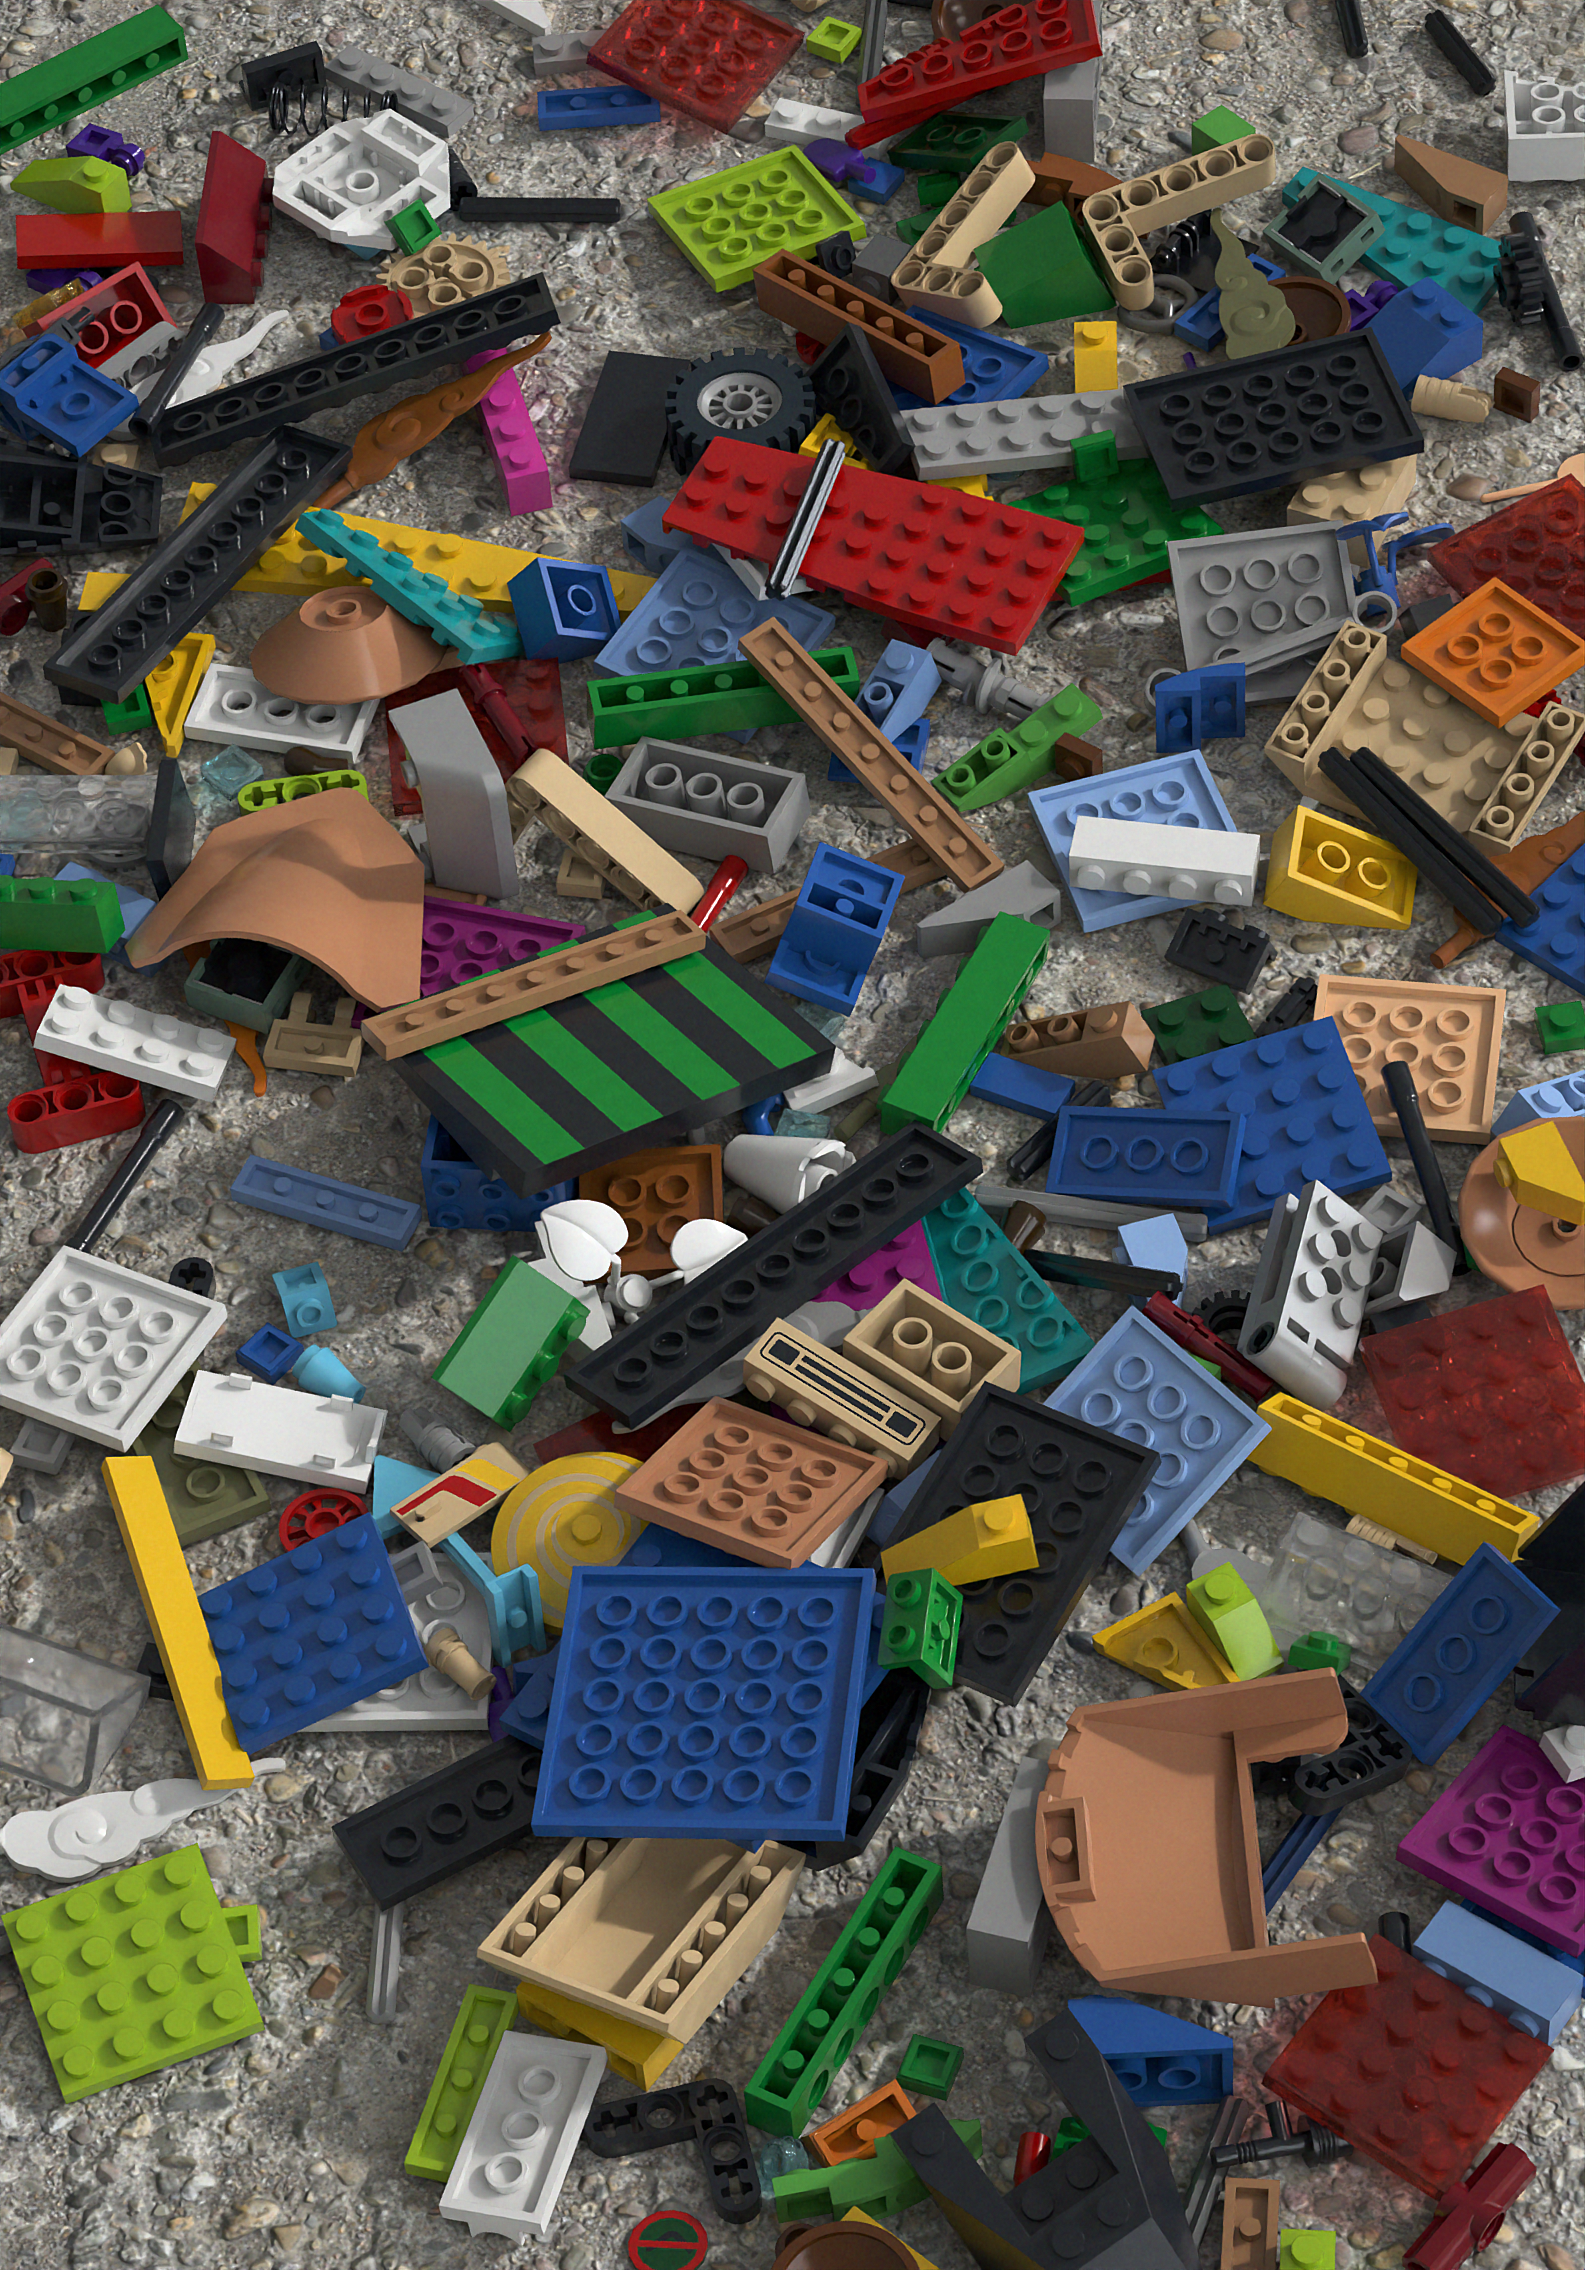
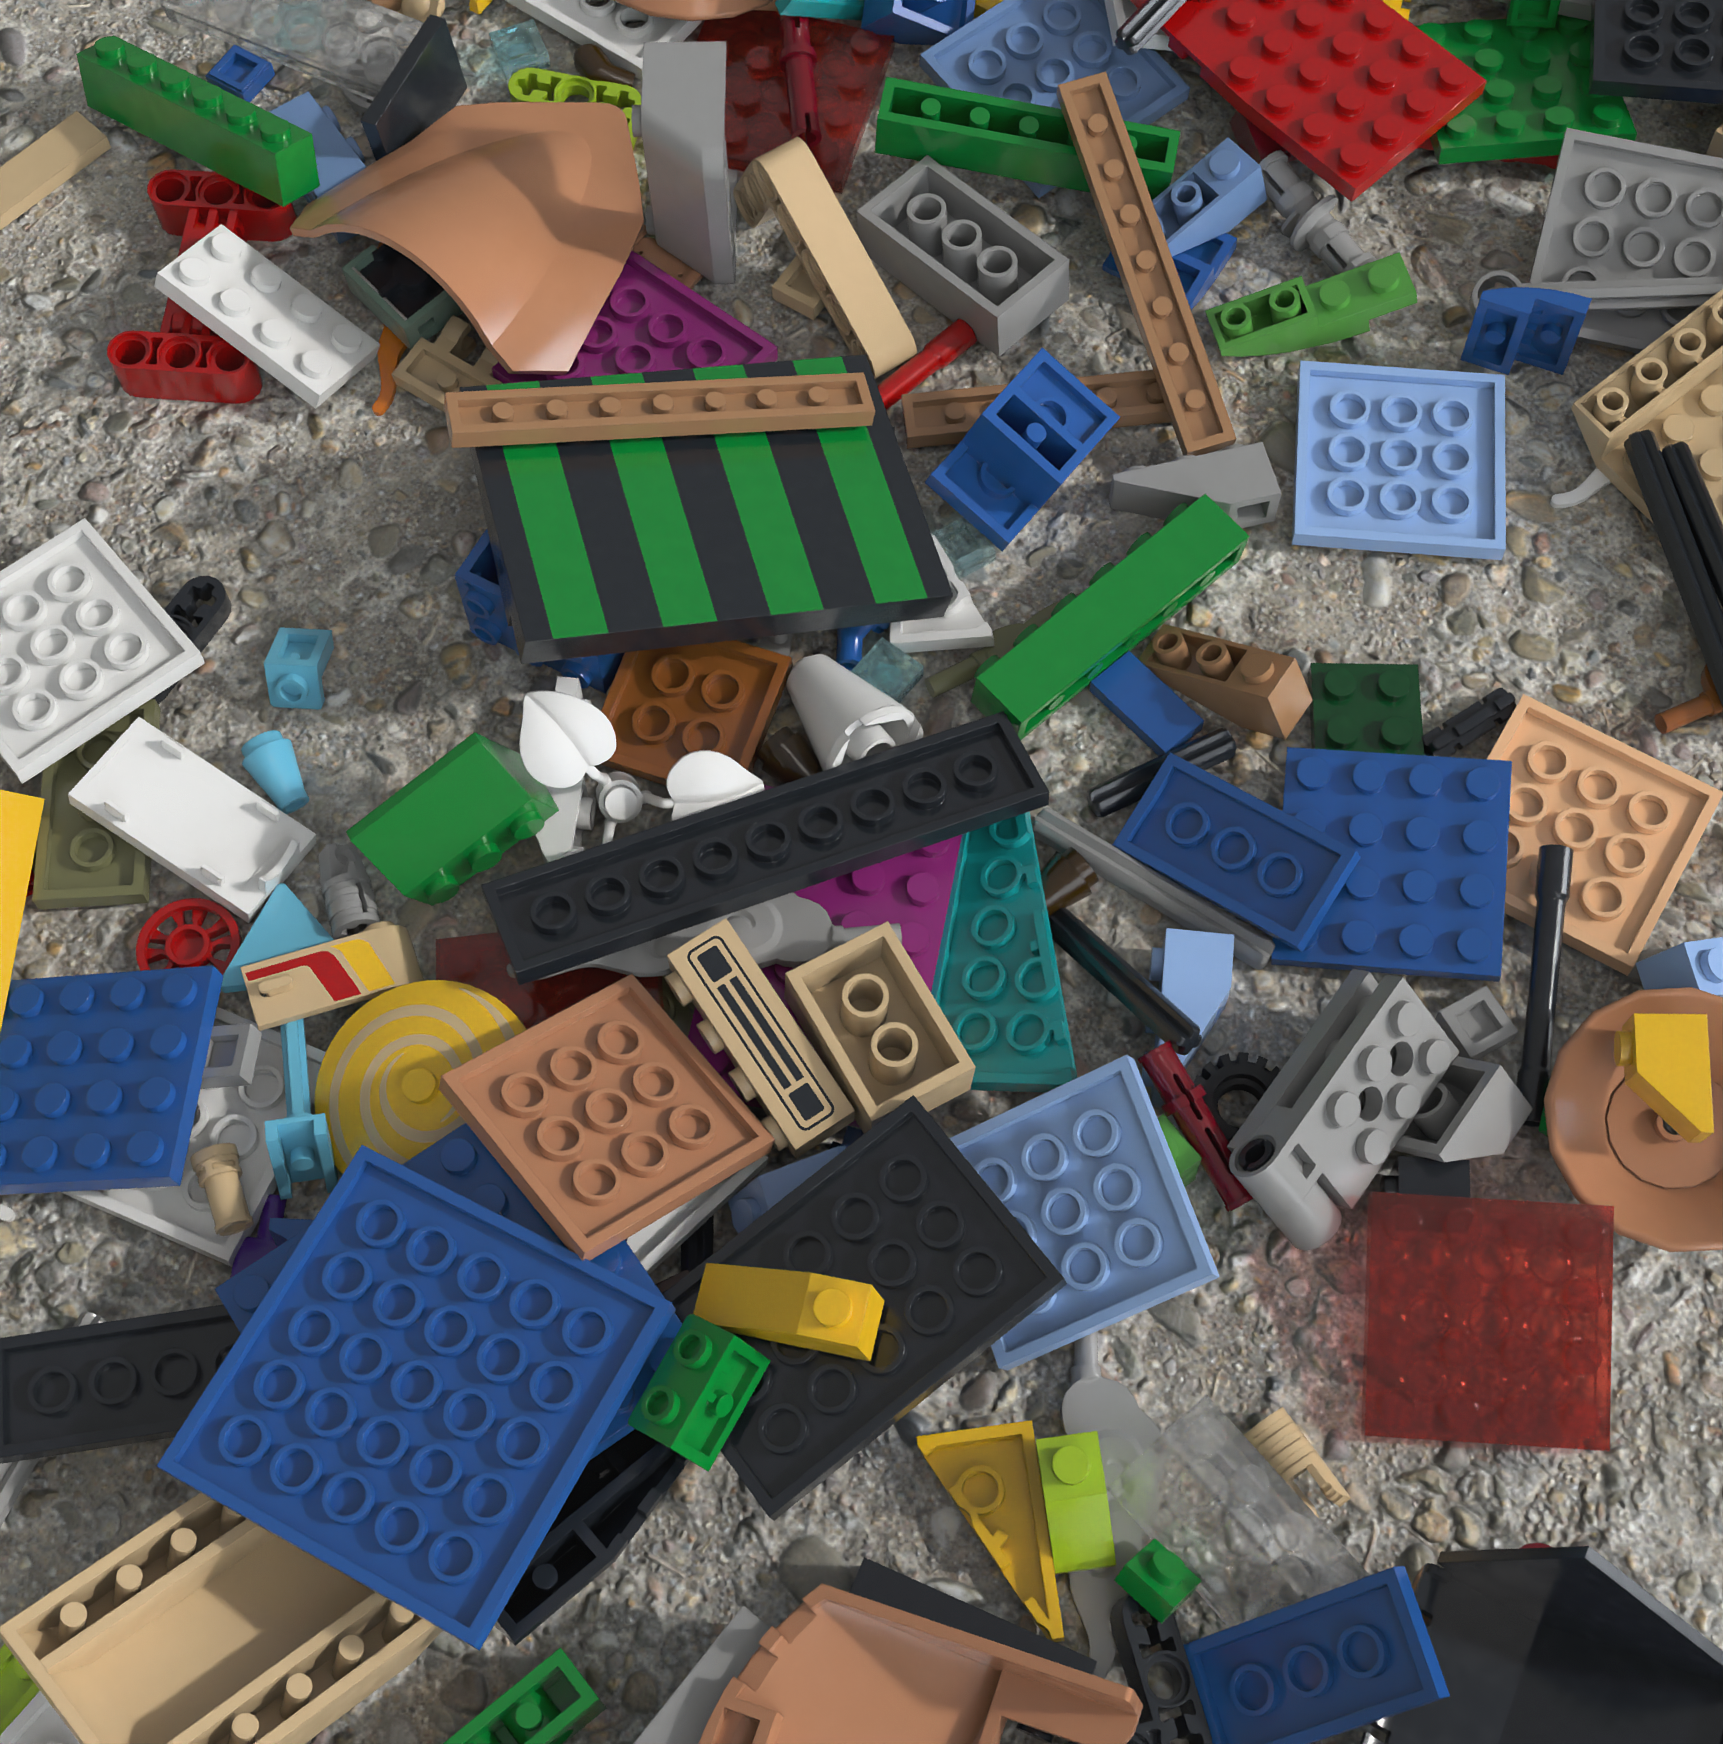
camera: 20 degrees right, 15 degrees up
black piece [62,1099,185,1255] -> none
medium blue plate [230,1154,422,1252] -> none
blue tile [235,1322,304,1386] -> none
green plate [582,754,624,796] -> none
reddish brown plate [1055,732,1103,782] -> none
white brick [1069,815,1260,906] -> none
black bracket [1164,908,1278,995] -> none
yellow brick [1246,1392,1540,1566] -> none
yellow slope [1263,805,1418,930] -> none

